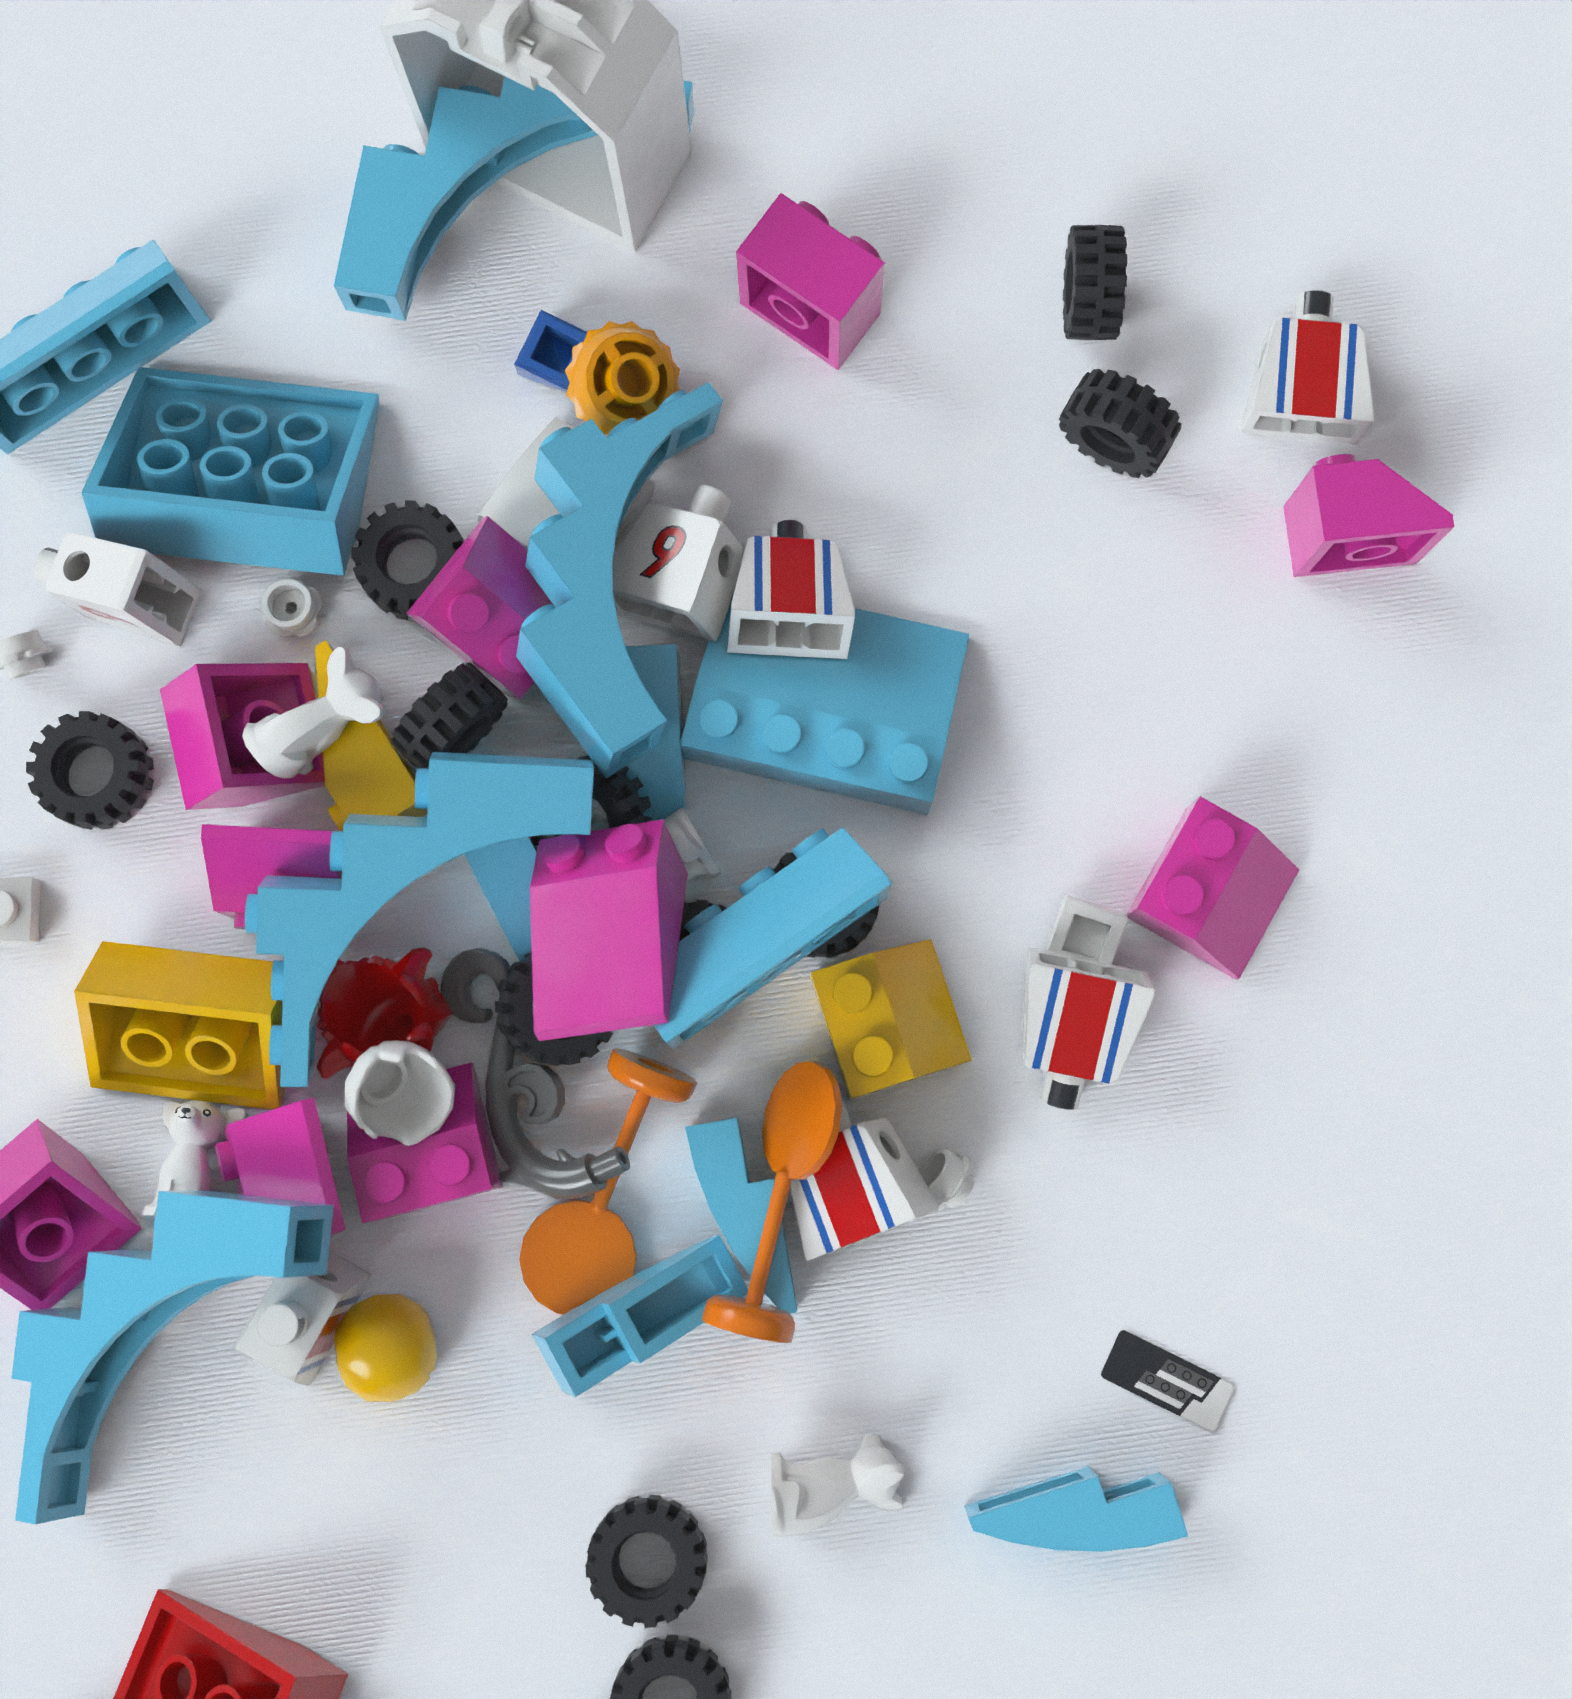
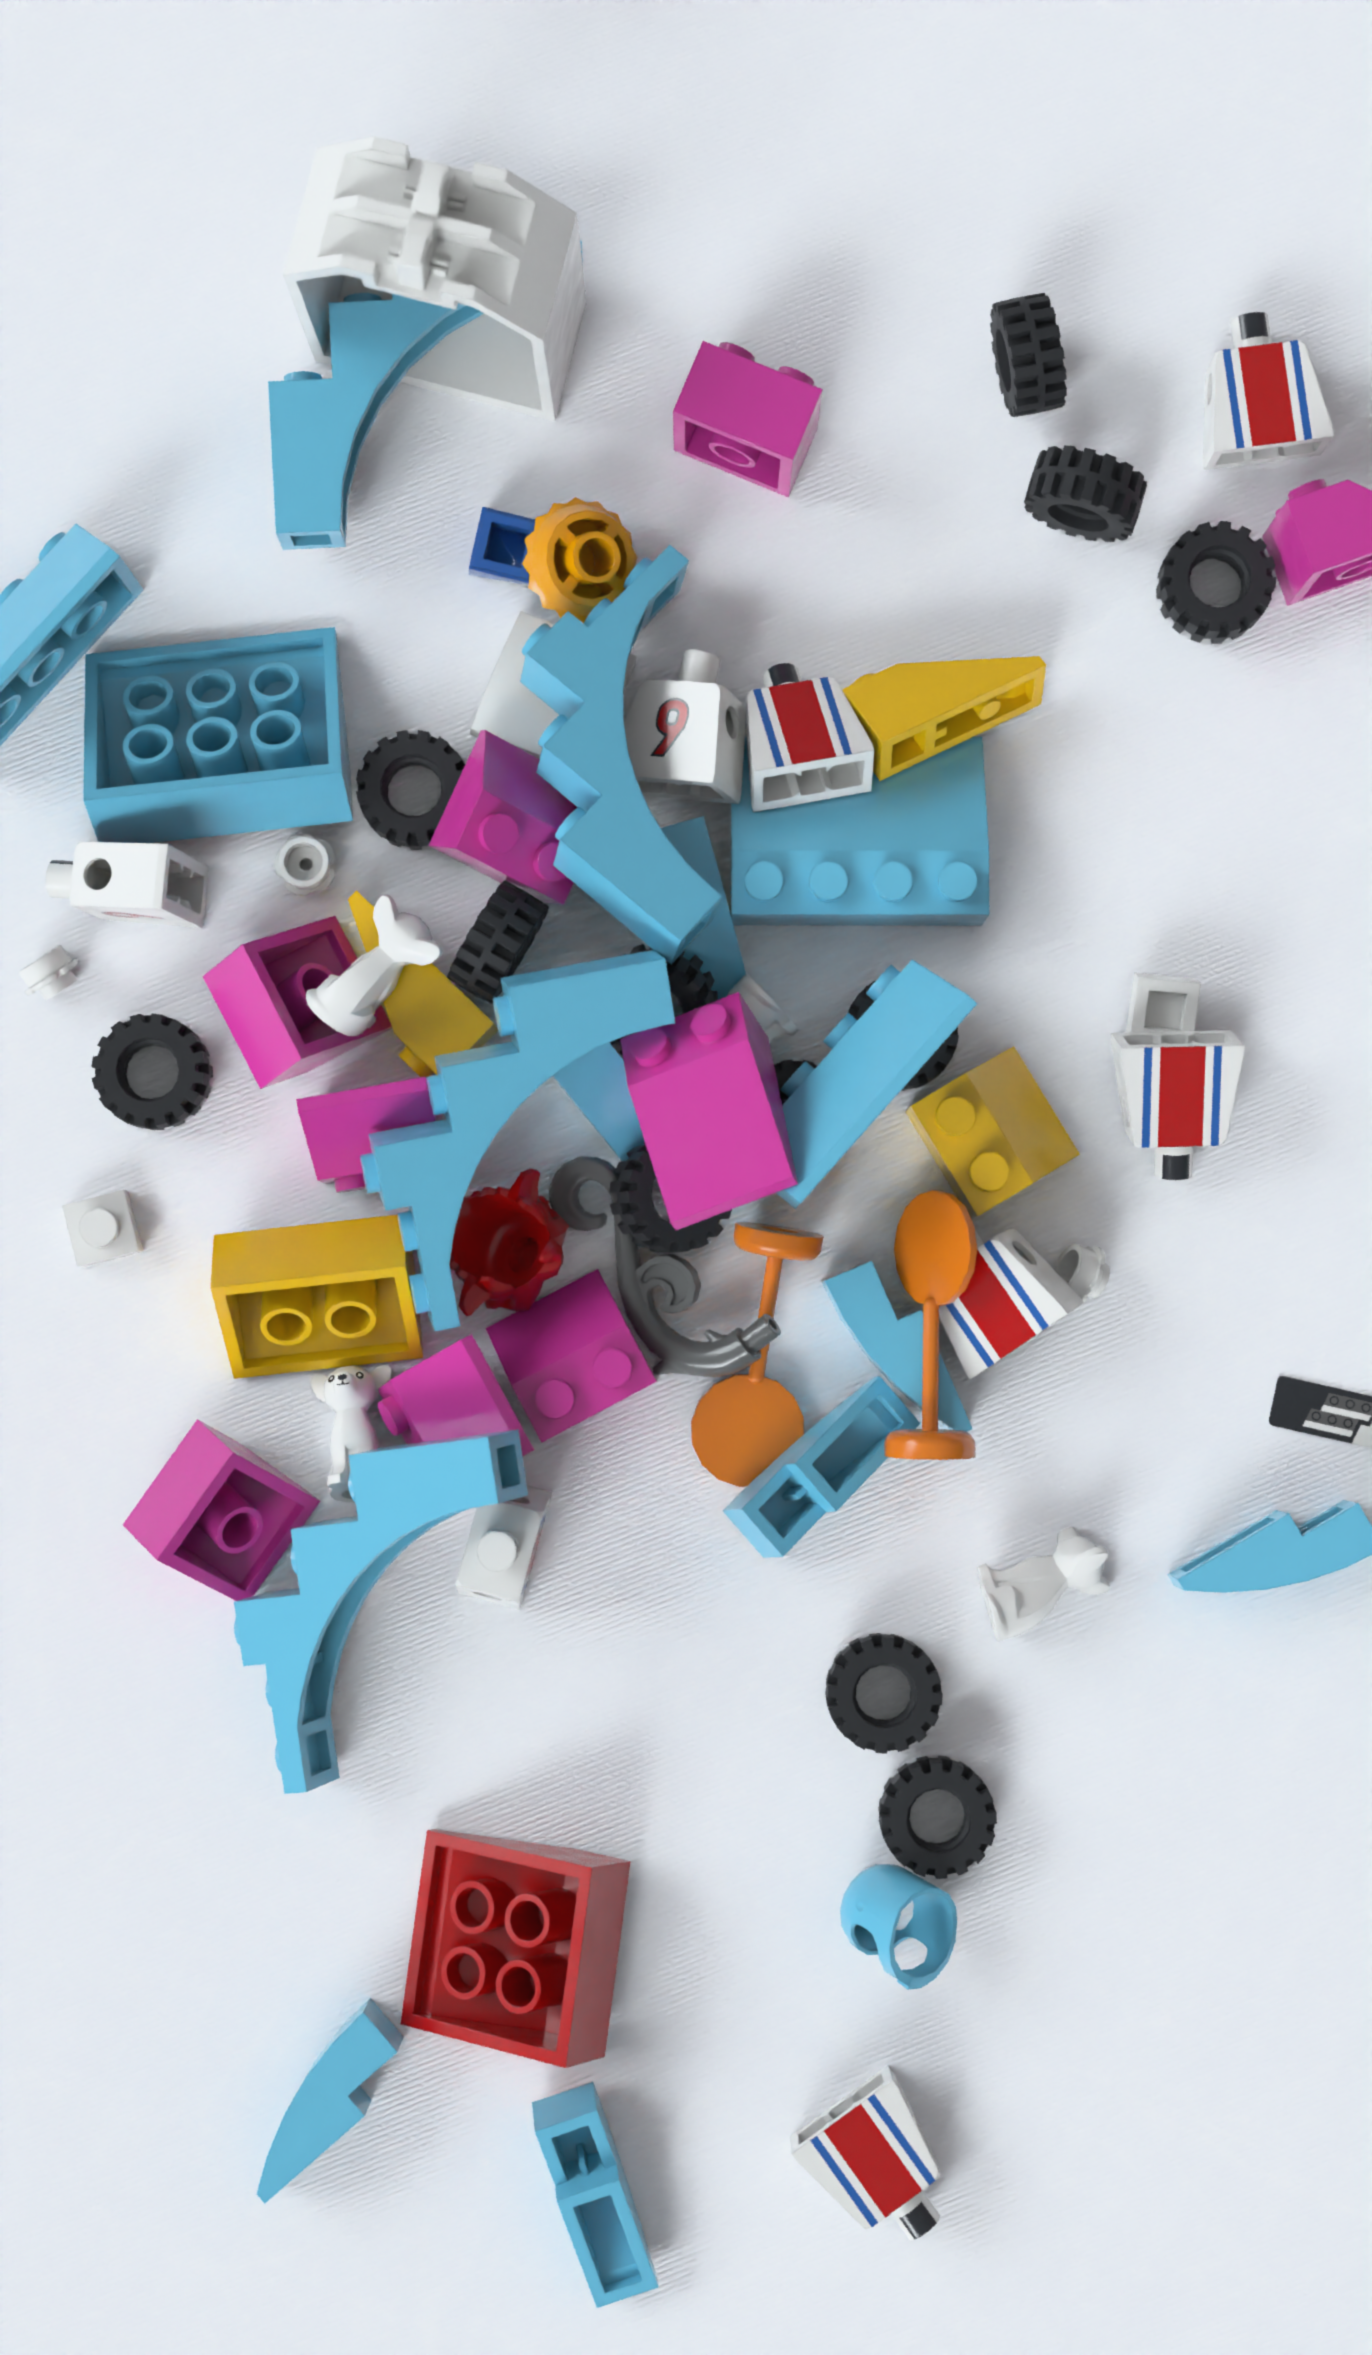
camera: 15 degrees left, 5 degrees up
yellow hair [334,1294,437,1402] -> none
white hair [345,1041,455,1146] -> none
dark pink slope [1126,796,1300,980] -> none
none -> yellow slope [842,656,1046,781]
none -> black tyre [1156,521,1277,644]

